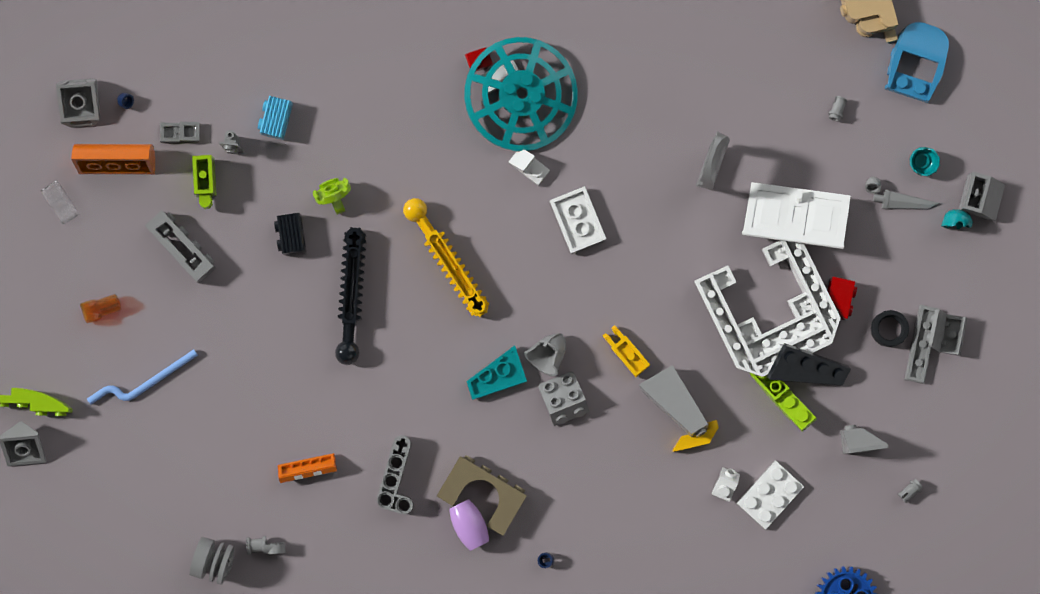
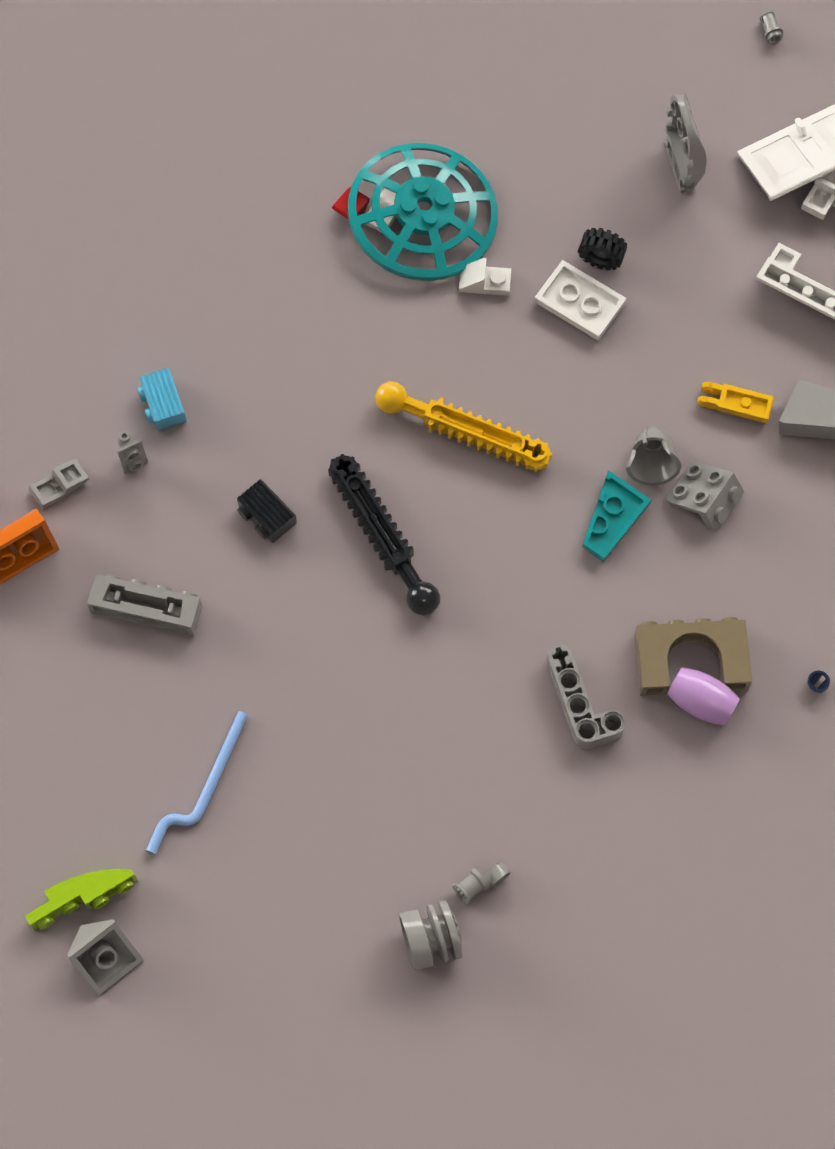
camera: 30 degrees left, 15 degrees down
clear orange piece [80,294,122,323] -> none
lime brick [192,155,217,209] -> none
orange plate [278,453,337,483] -> none
lime tile [313,178,351,215] -> none
none -> black tyre [578,228,627,270]

